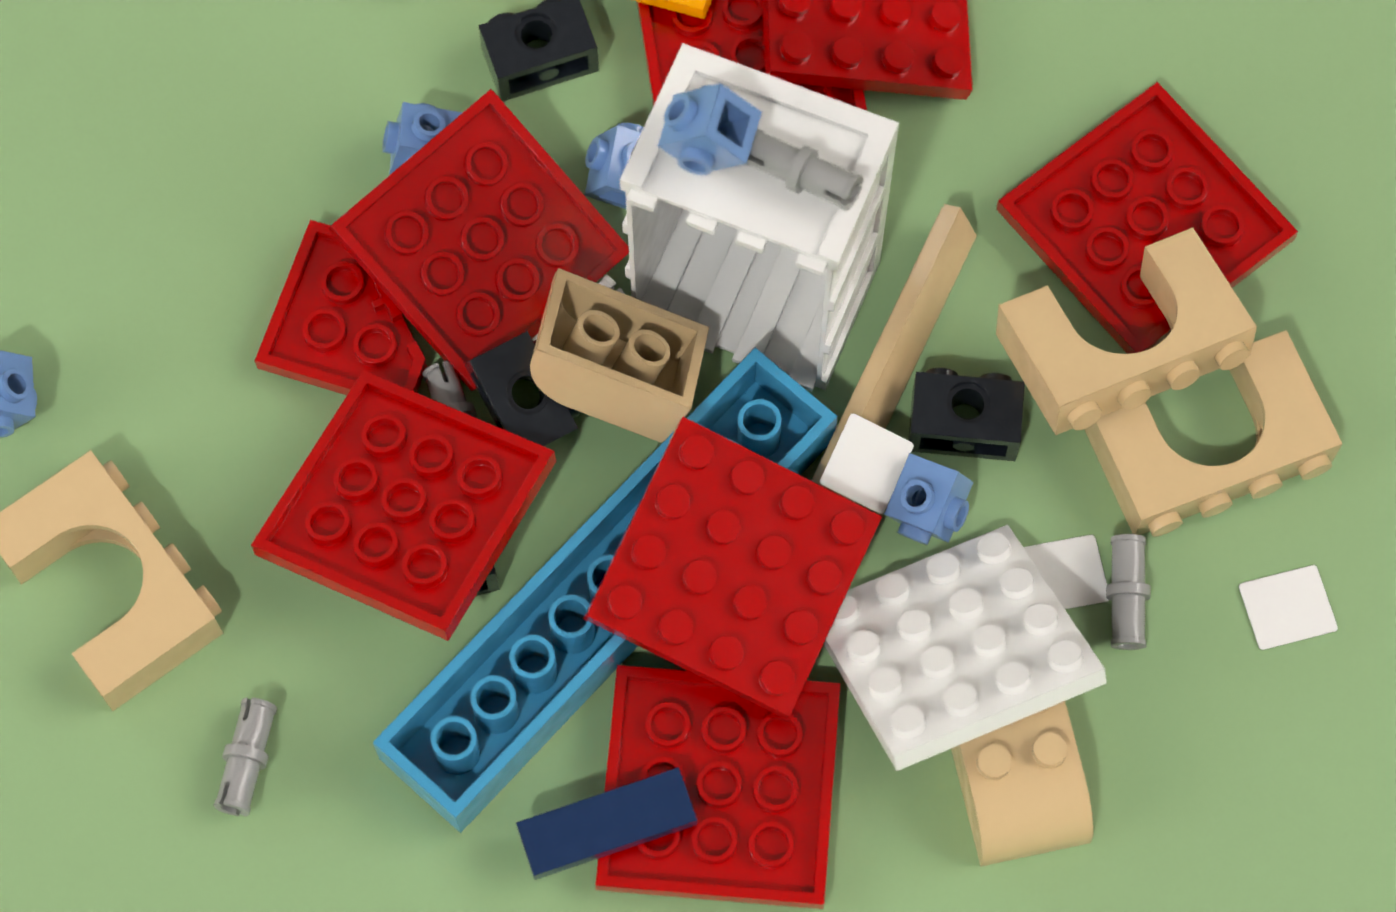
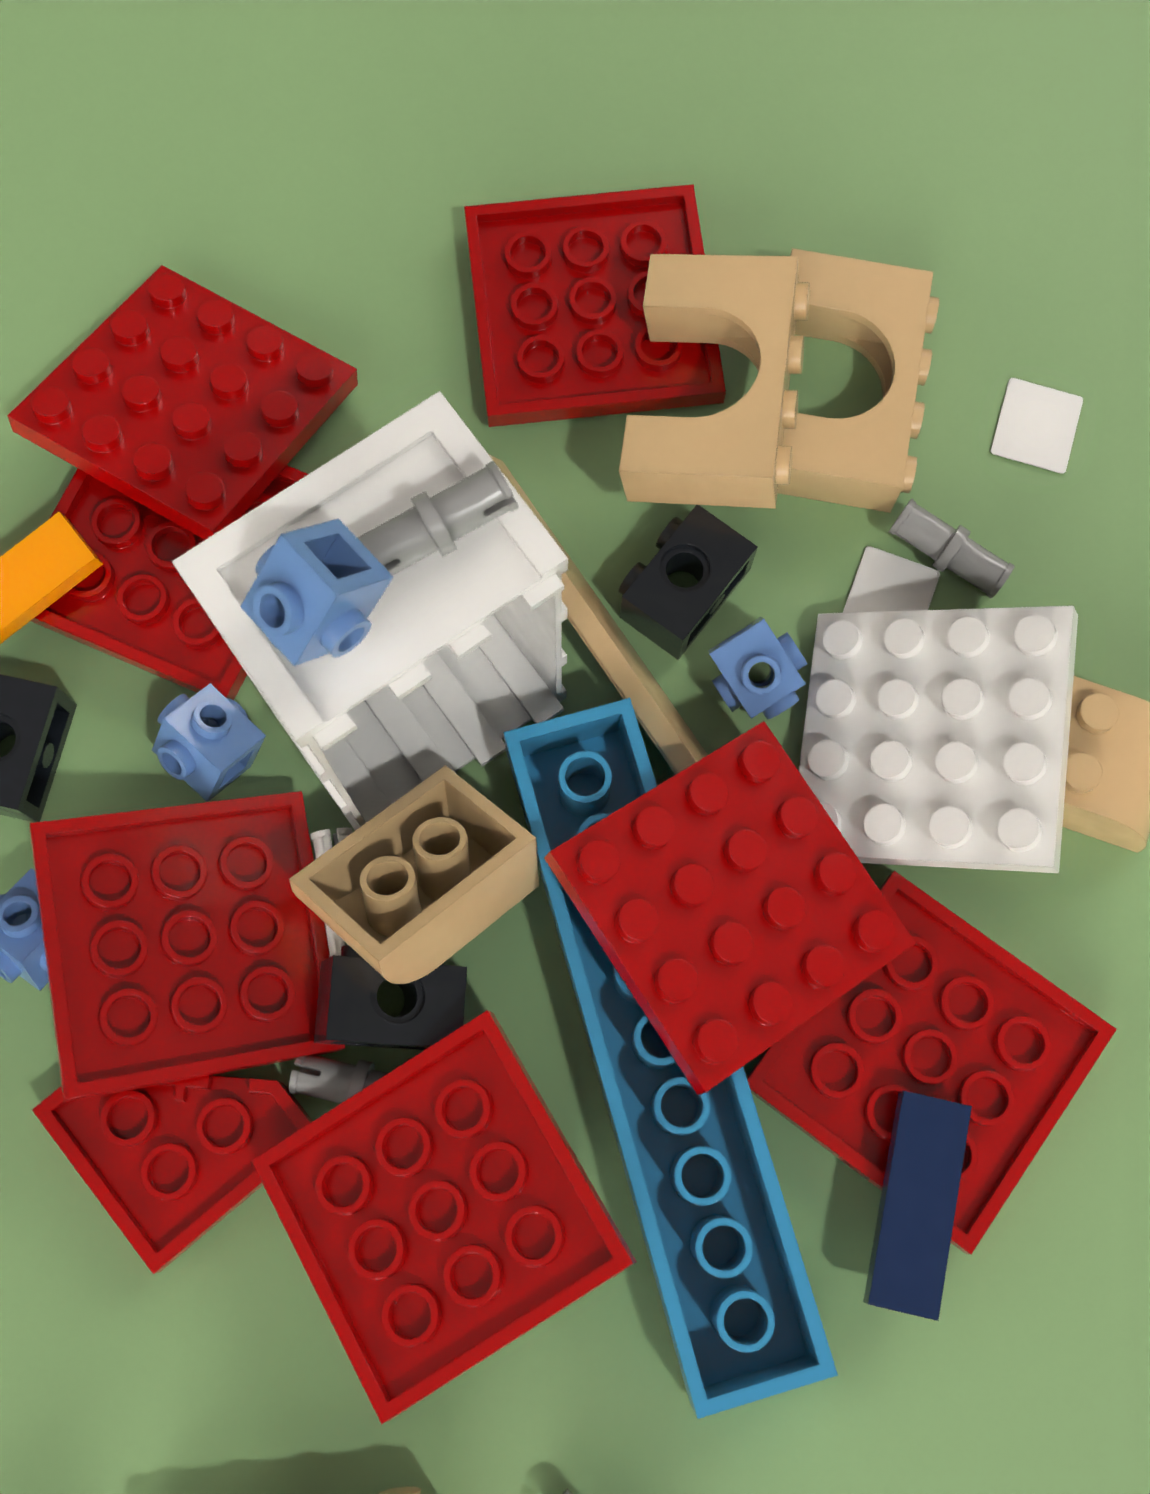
camera: 60 degrees left, 5 degrees up
white sticker [820,413,914,514] -> none

